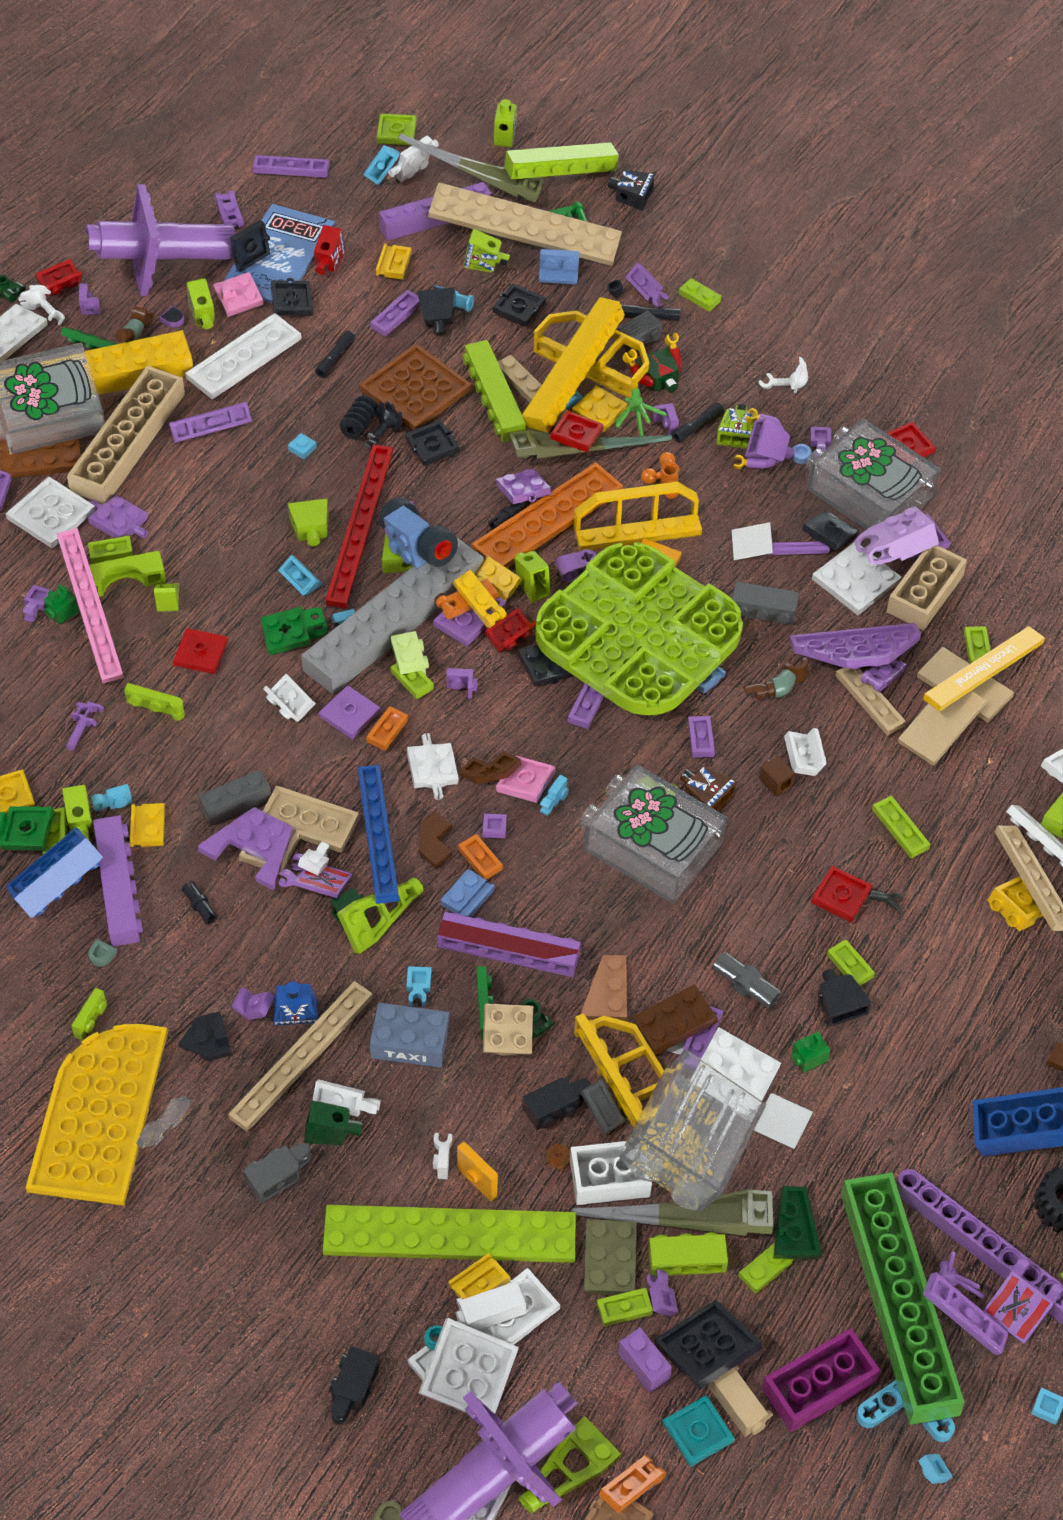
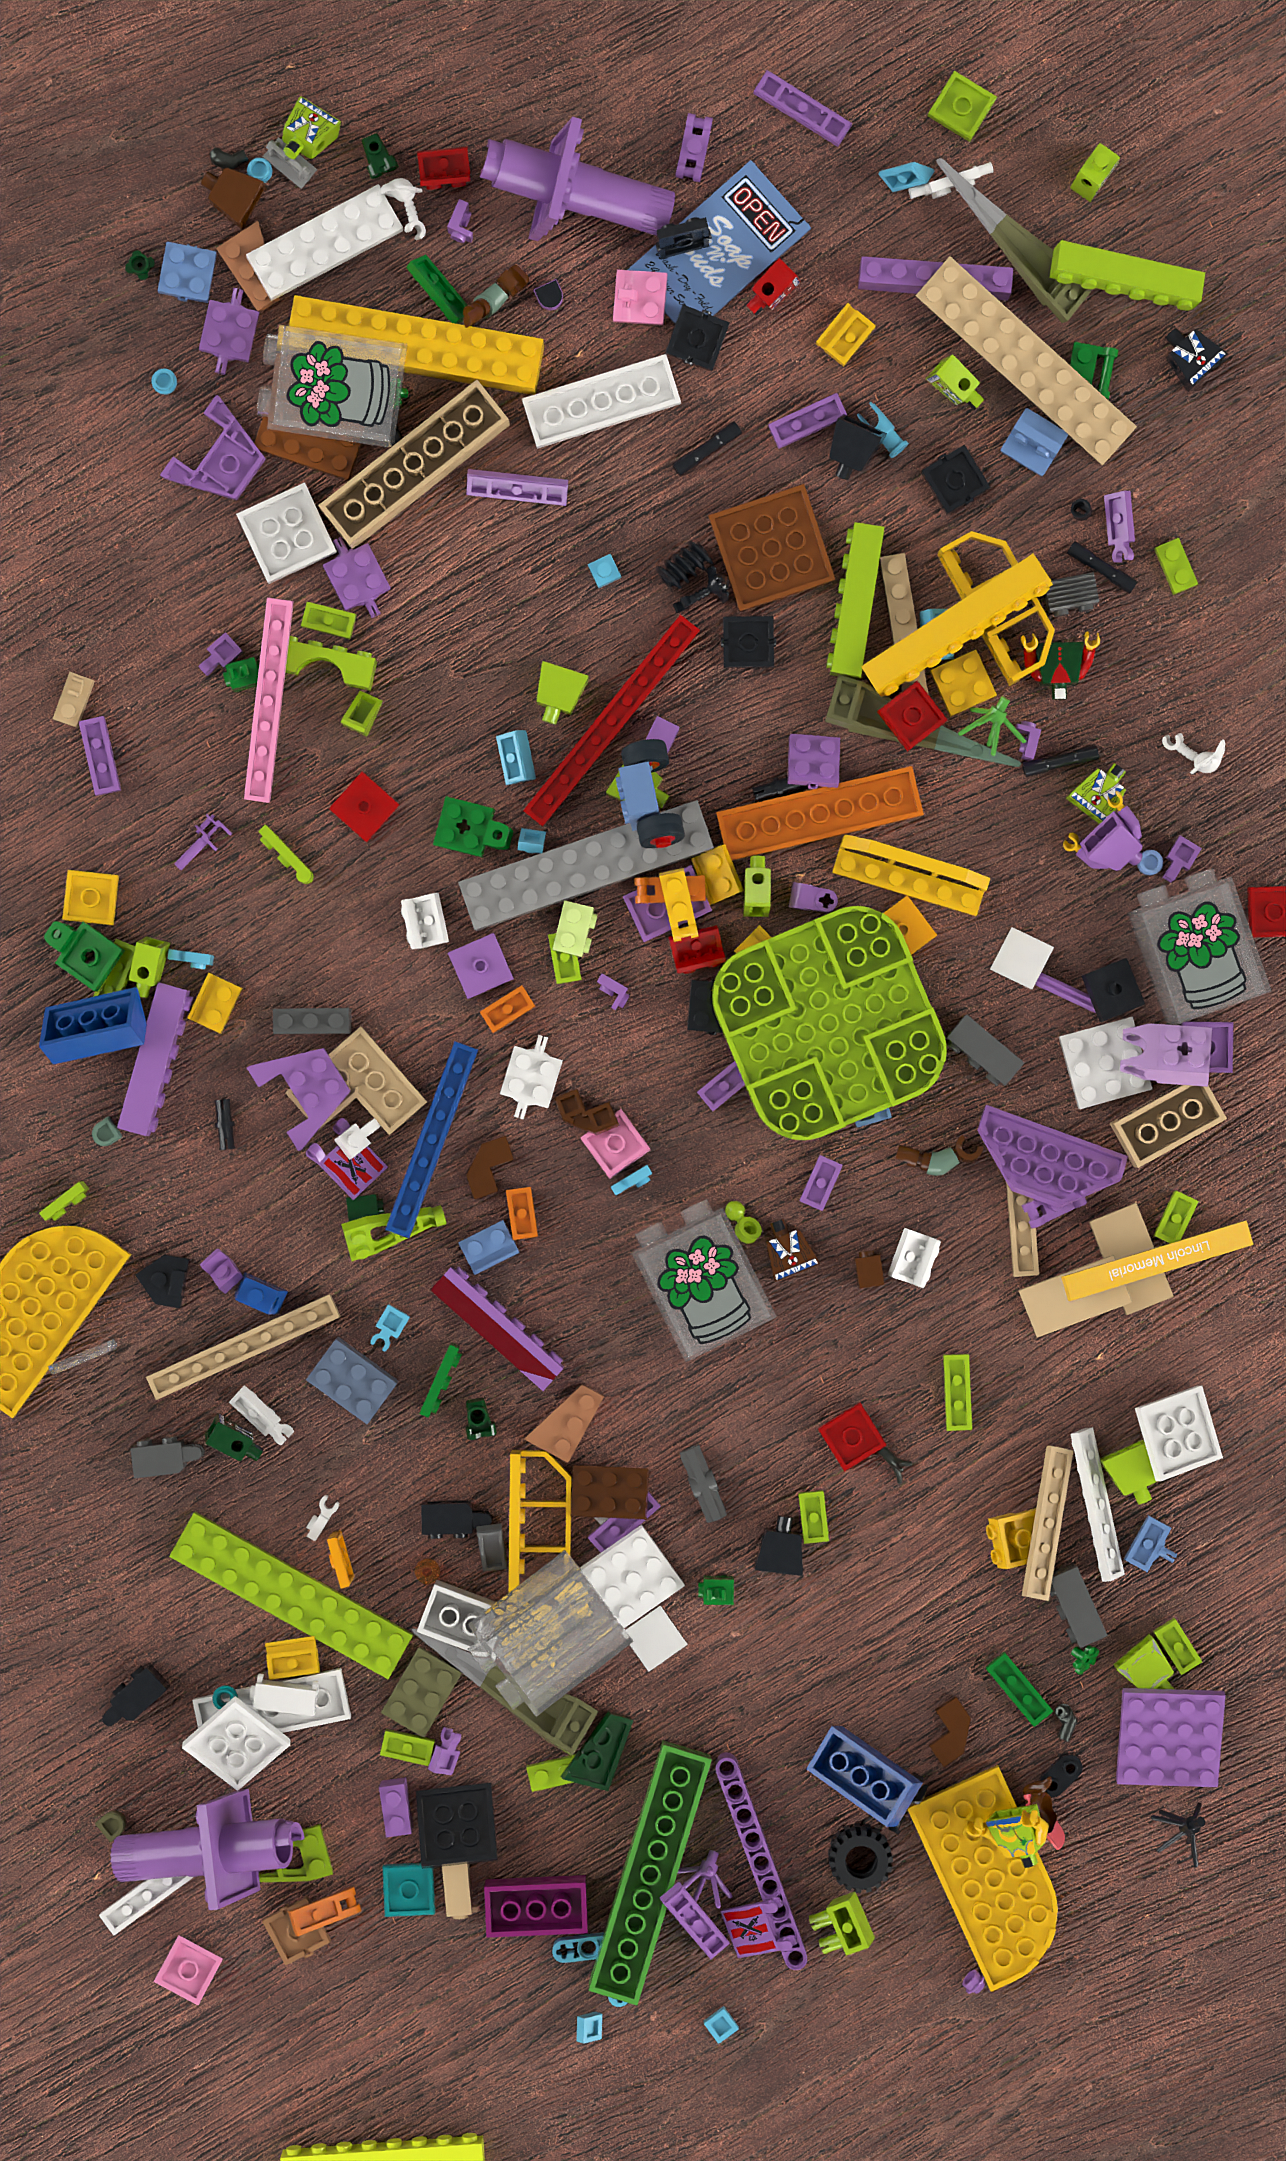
camera: 30 degrees right, 35 degrees up
lime torso [186,278,215,329] -> none
medium lavender plate [483,814,507,838] -> none
tan plate [483,1004,533,1055] -> none
orange piece [641,452,679,499] -> none
lime brick [648,1232,728,1276] -> none

